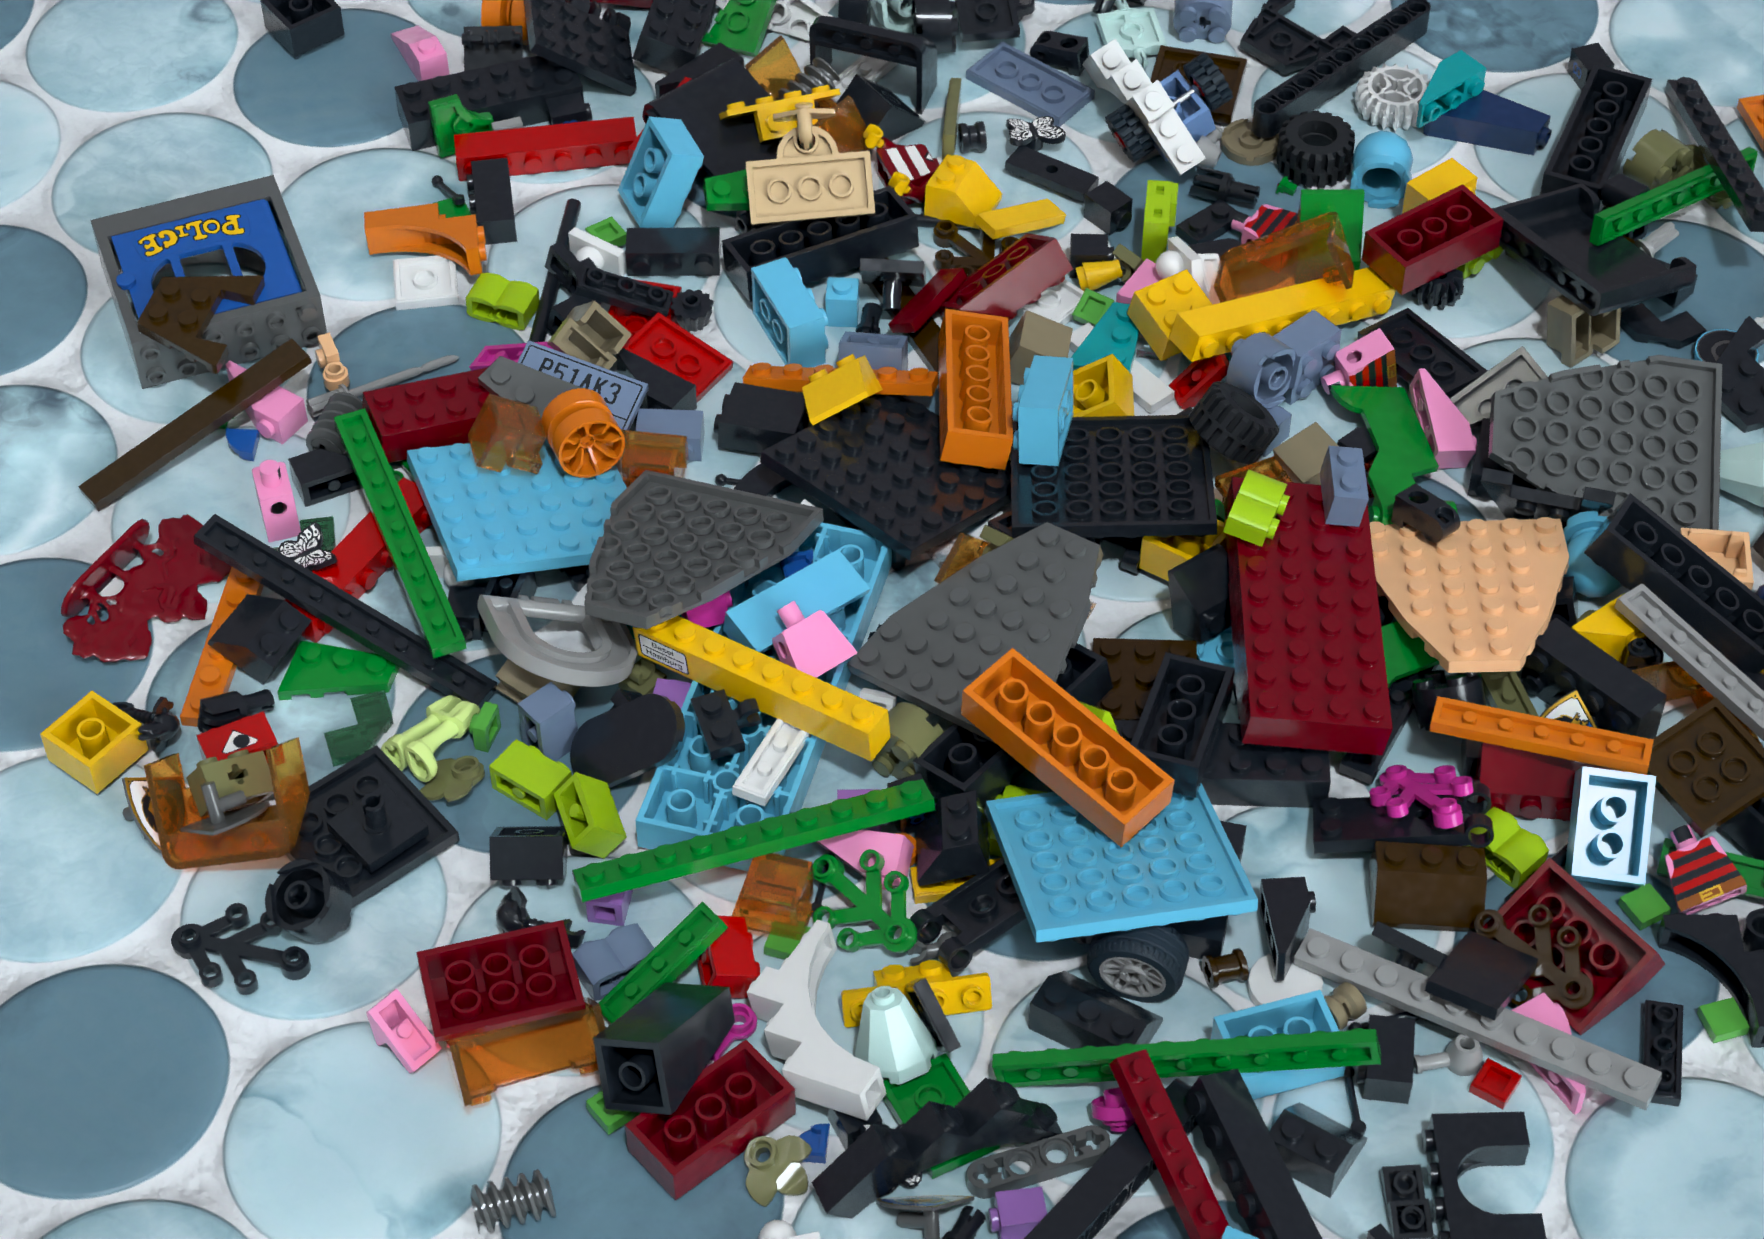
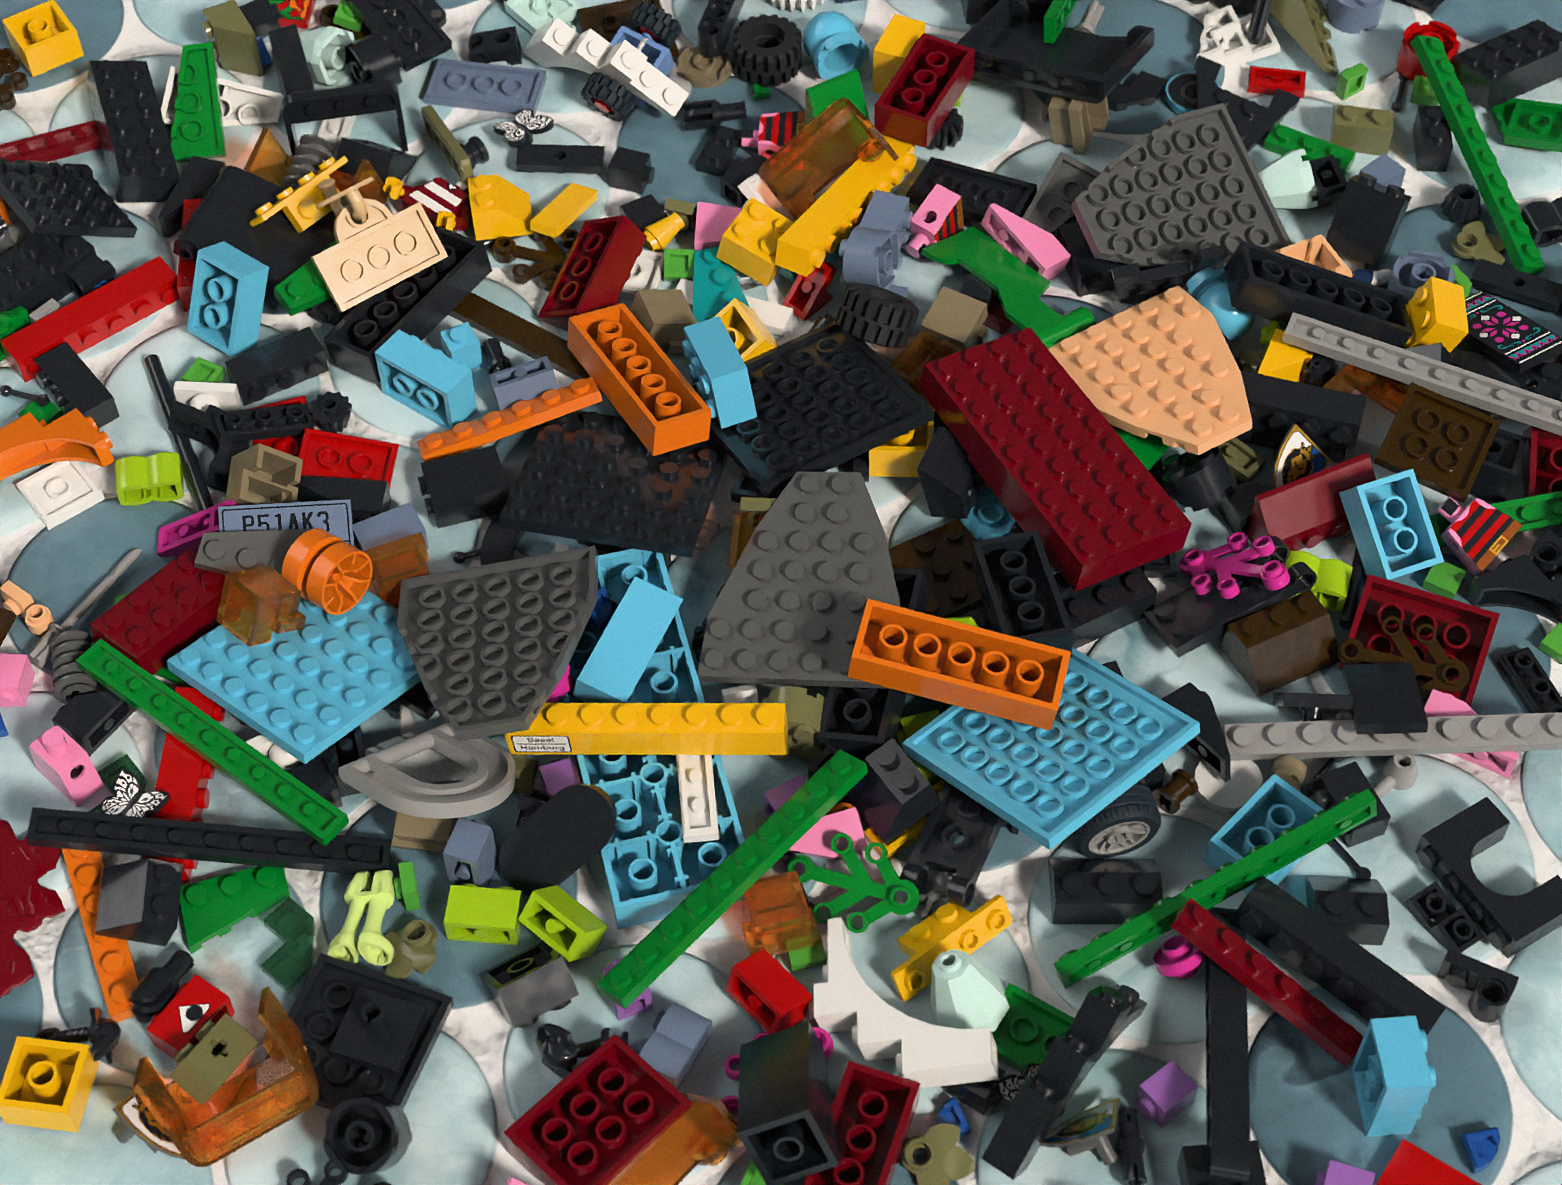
camera: 30 degrees left, 5 degrees up
dark grey shield [180,781,270,836] -> none
green tile [595,901,728,1024] -> none
black plate [690,689,761,760] -> none
bright pink torso [772,601,857,678] -> none
yellow slope [802,354,883,426] -> none
black tile [860,258,926,312] -> none
dark red tile [888,268,967,333] -> none
black tile [904,978,961,1053] -> none
dark grey beam [966,1125,1110,1199] -> none
lime piece [1141,180,1179,263] -> none
white tile [1155,236,1203,288] -> none
lime brick [1223,469,1290,547] -> none
sand blue brick [1319,446,1369,527] -> none
black leg [1391,483,1460,542] -> none
orange plate [1430,696,1654,775] -> none
red tile [1469,1058,1522,1110] -> none

